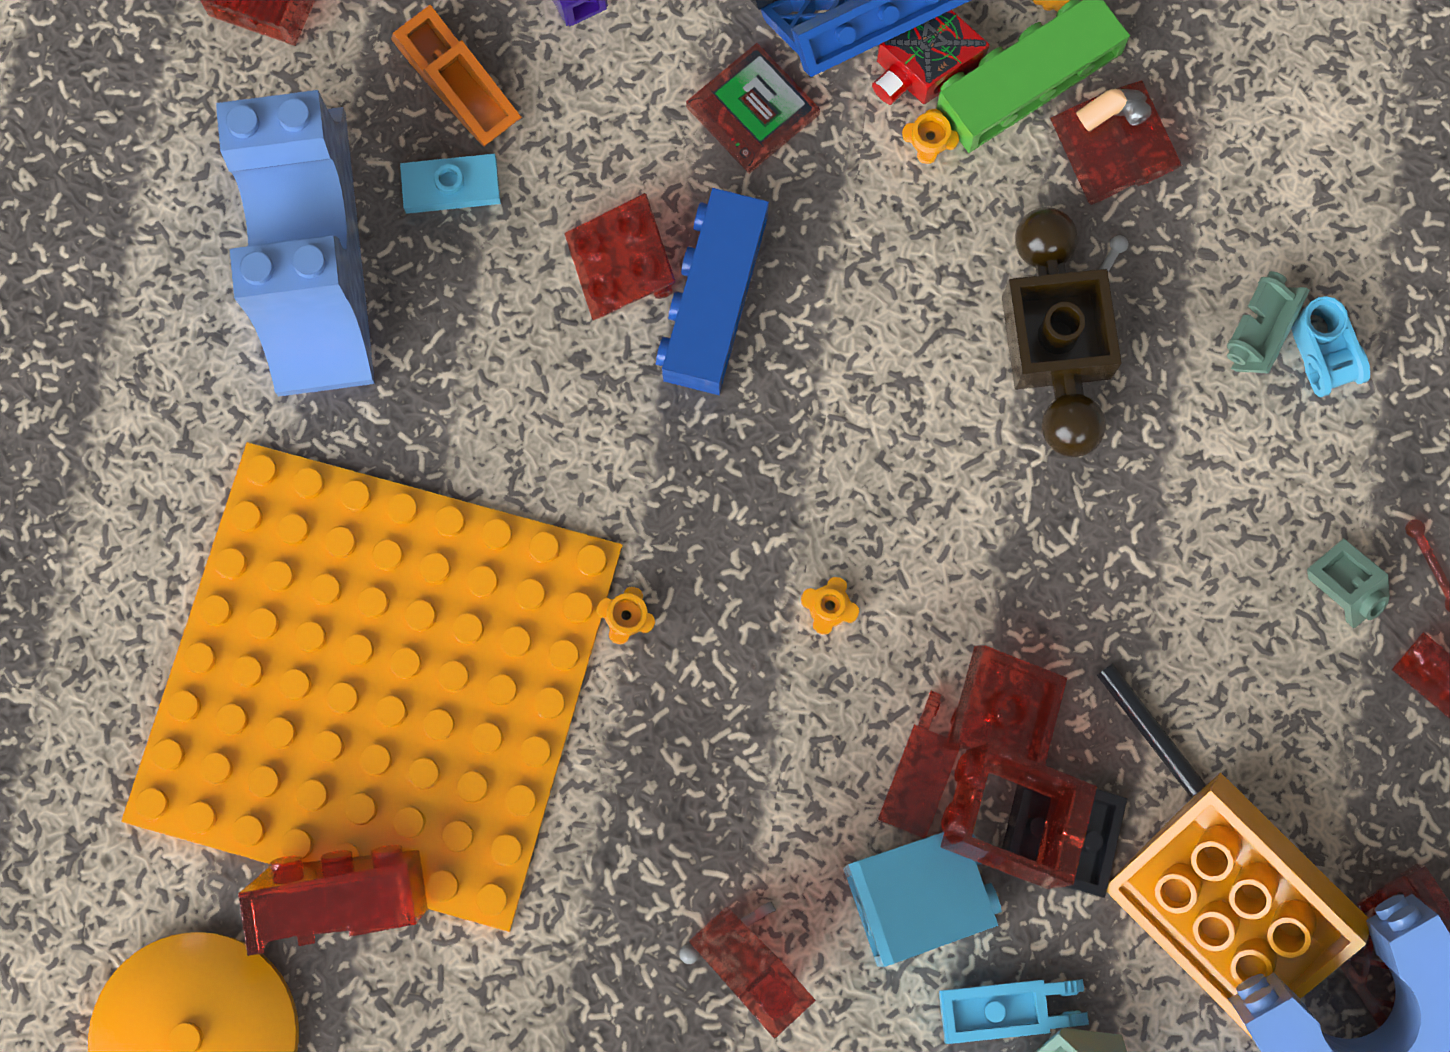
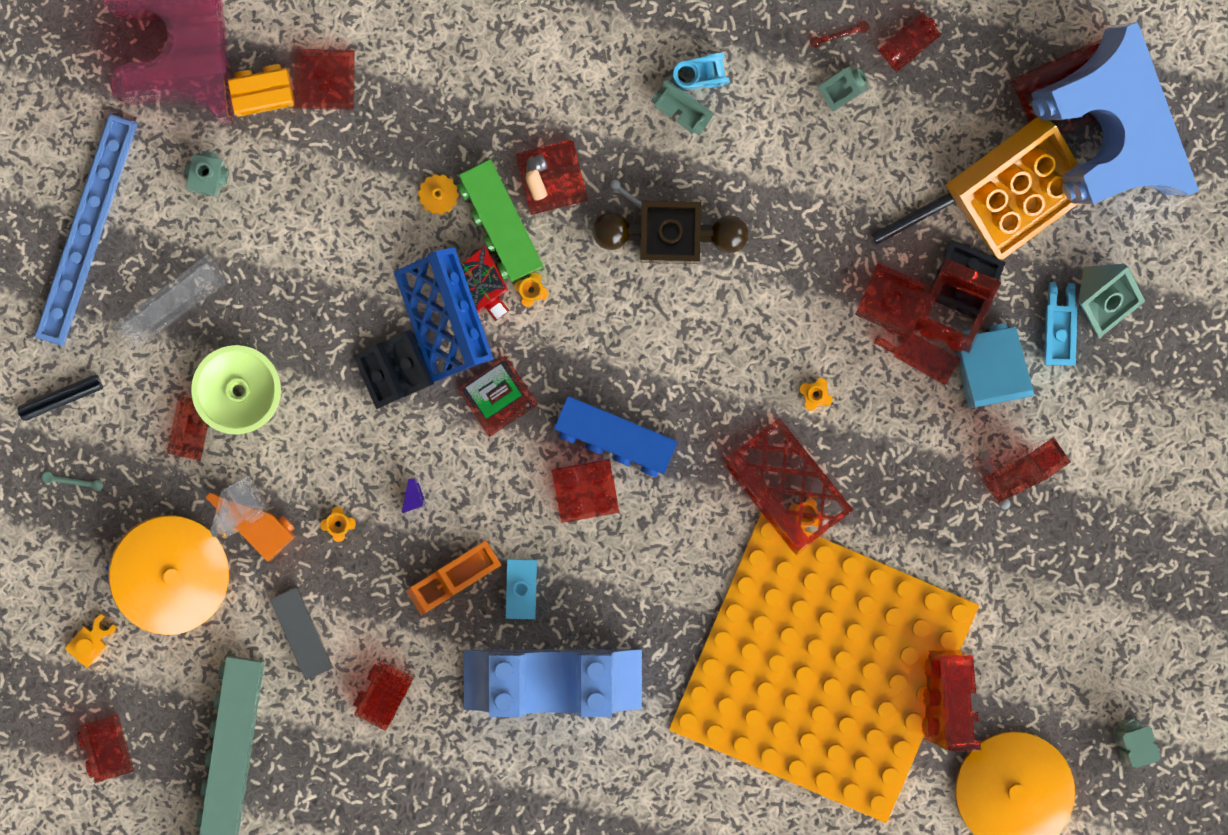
camera: 80 degrees left, 10 degrees up
none -> clear red fence [723,418,853,556]

